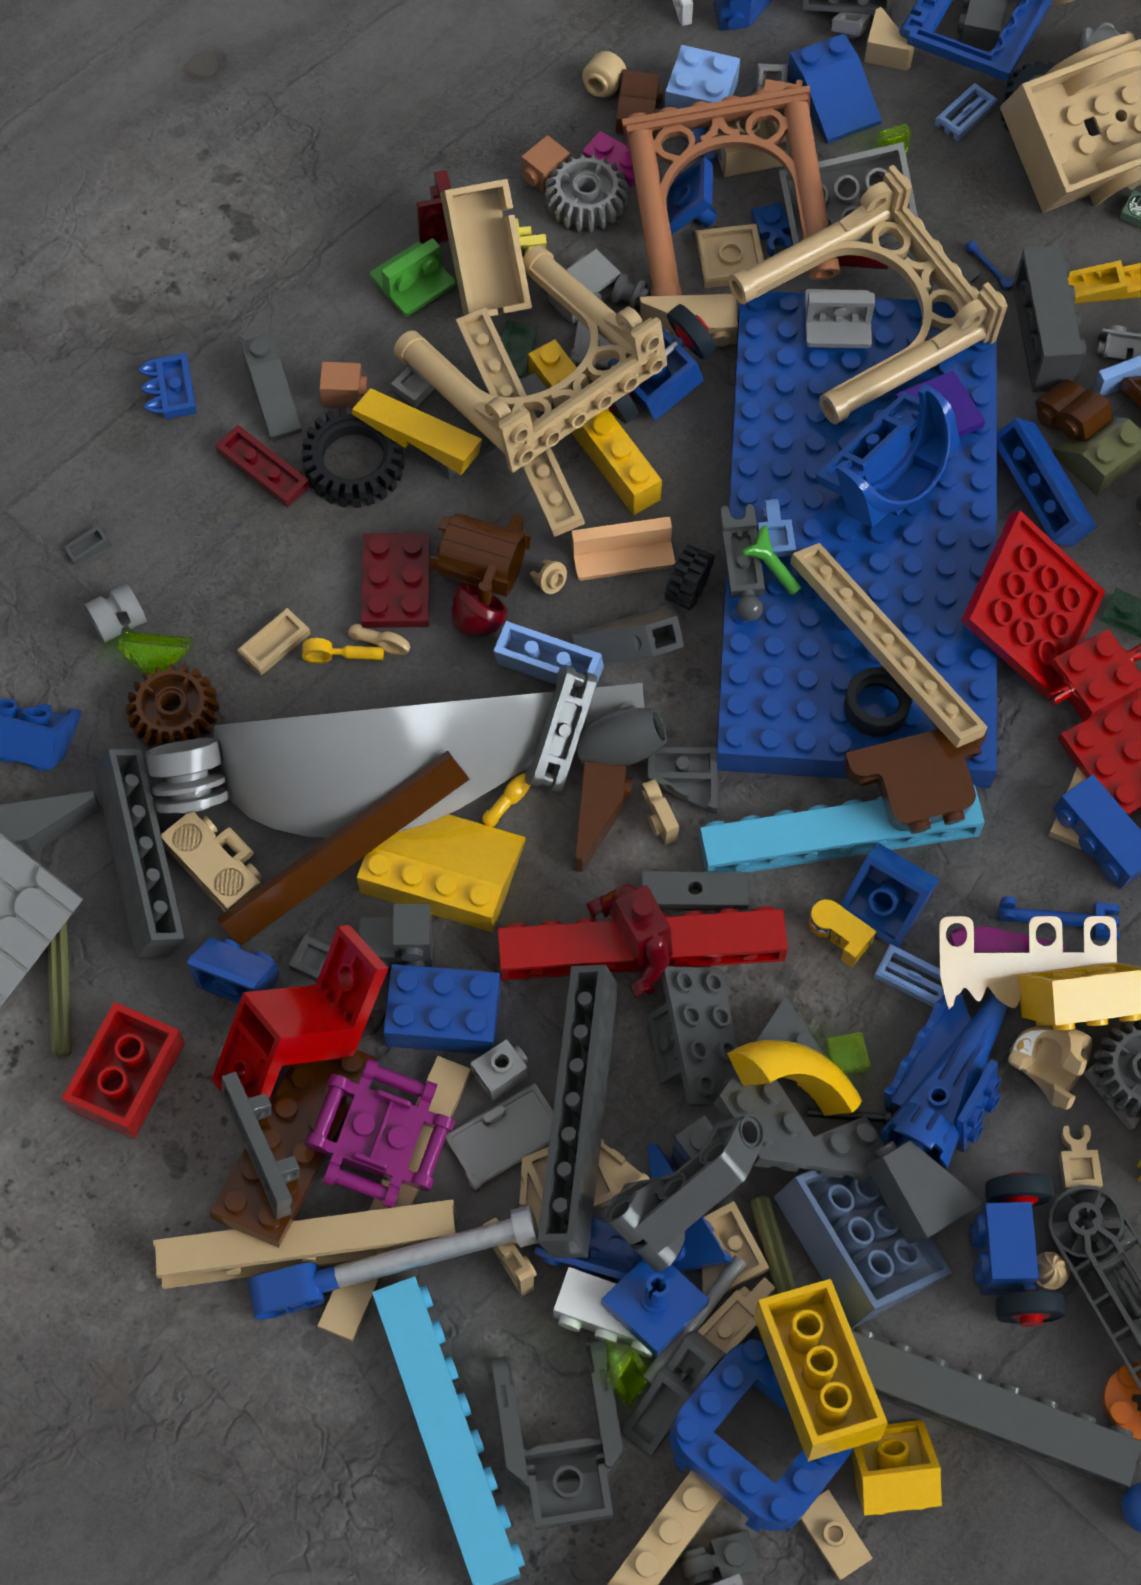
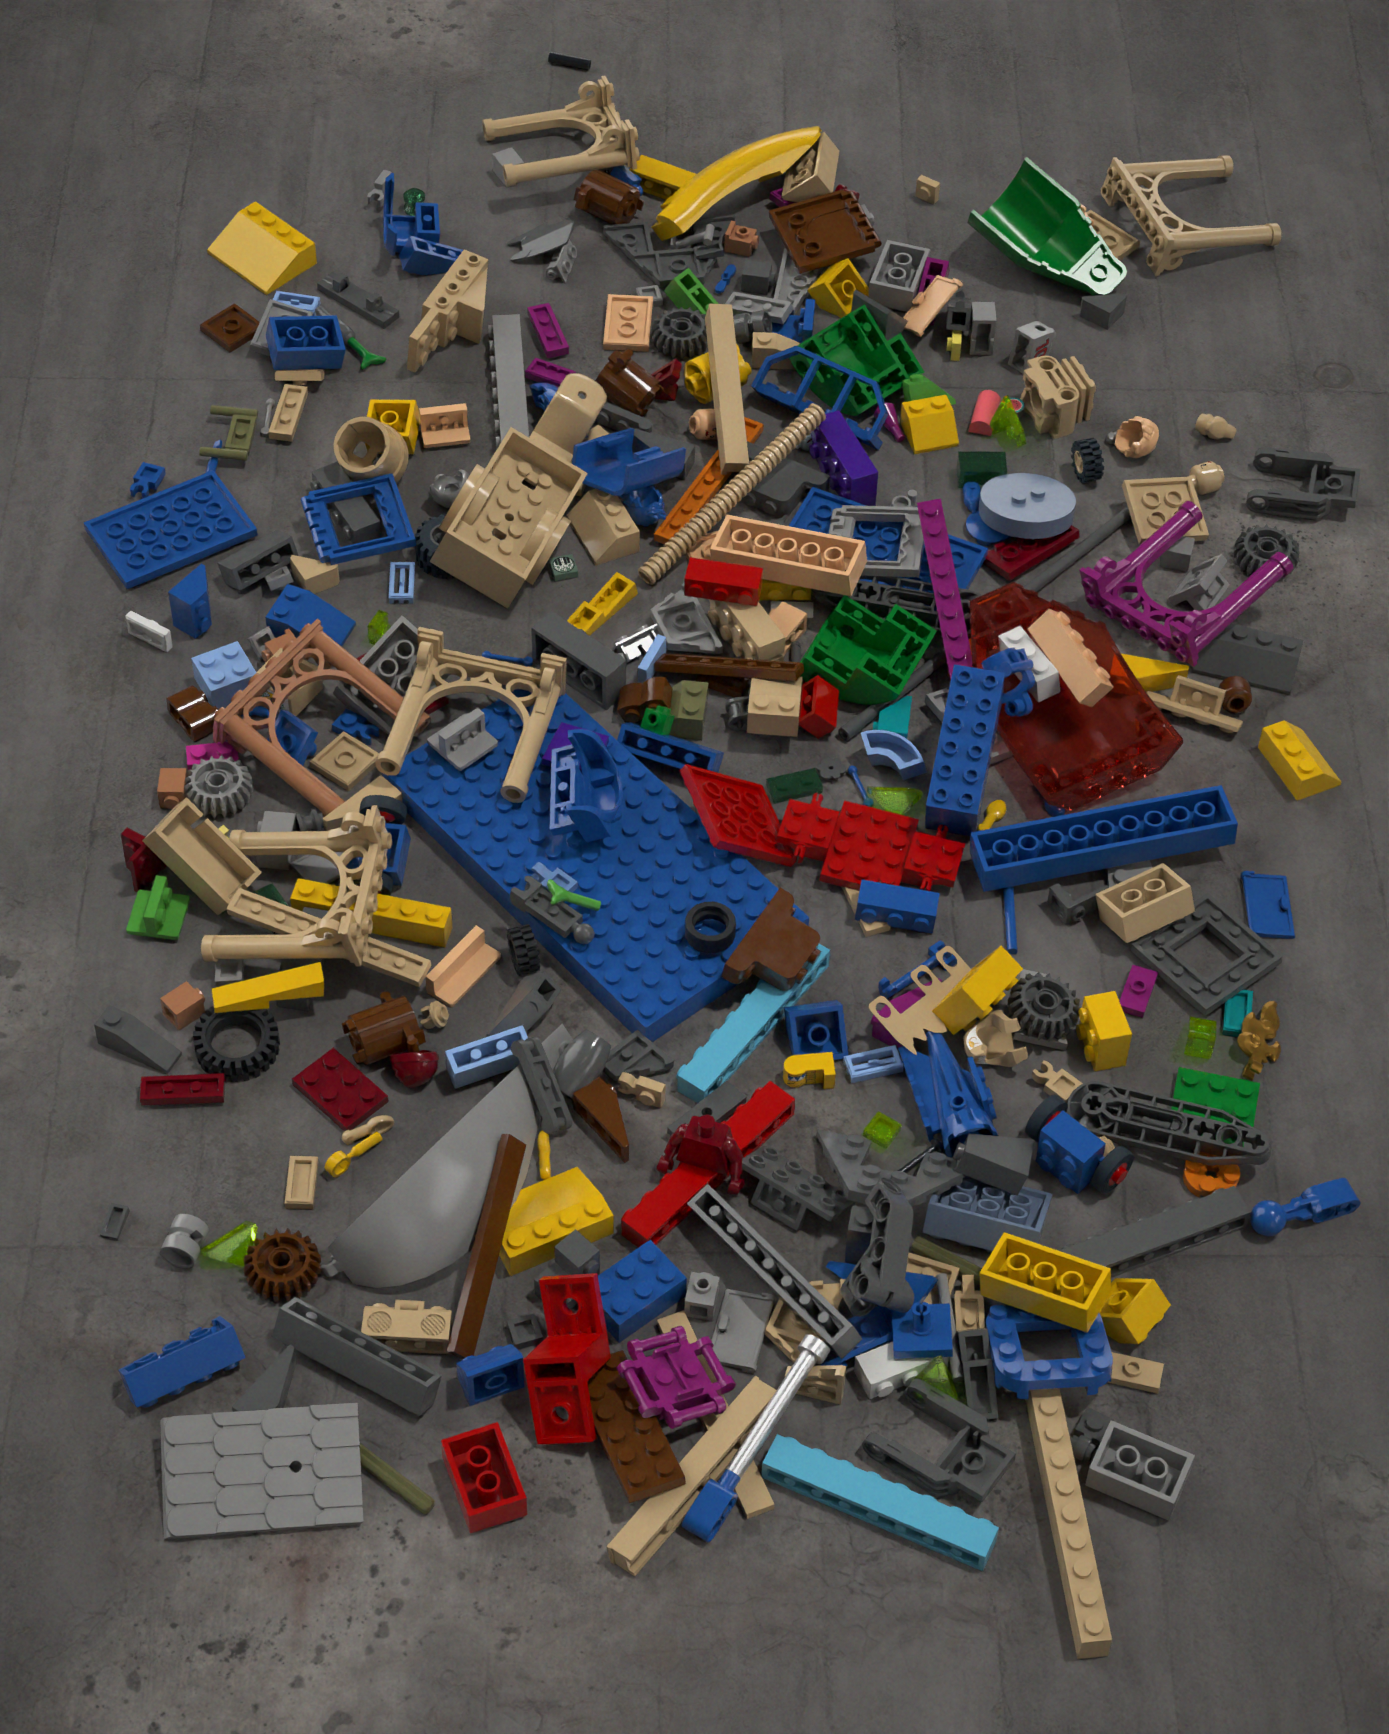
camera: 45 degrees left, 15 degrees down
blue plate [138,353,197,419] -> none
light grey wheel [145,738,229,814] -> none
dark grey hinge [222,1071,300,1220] -> none
tan head [582,51,626,98] -> none
yellow brick [727,1040,862,1116] -> none
tan plate [790,543,987,748] -> none
none -> green plate [641,705,675,735]

